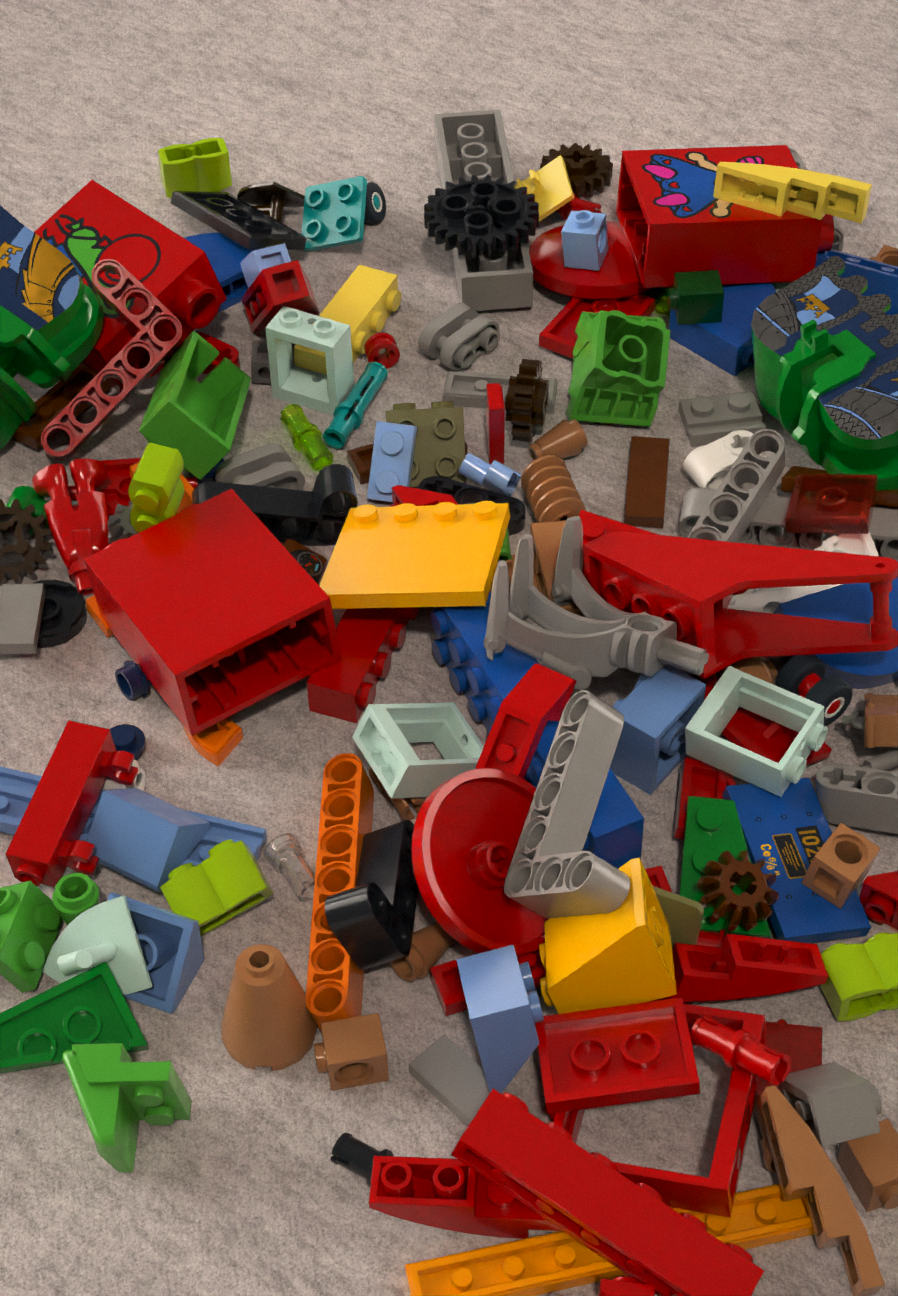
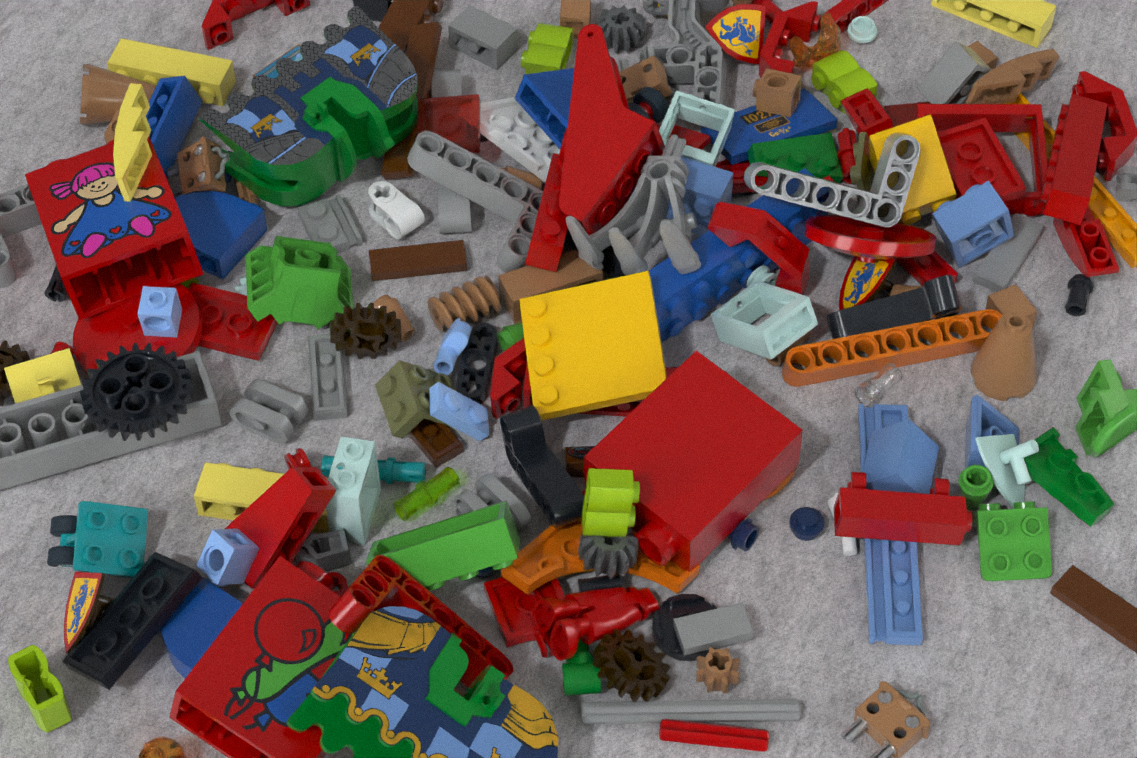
camera: 105 degrees left, 5 degrees up
lime brick [160,839,274,937] -> none
red tile [486,383,505,464] -> none
dark green brick [667,270,724,325] -> none
red pin [690,1015,791,1086] -> none
reddish brown gear [697,850,779,932] -> none

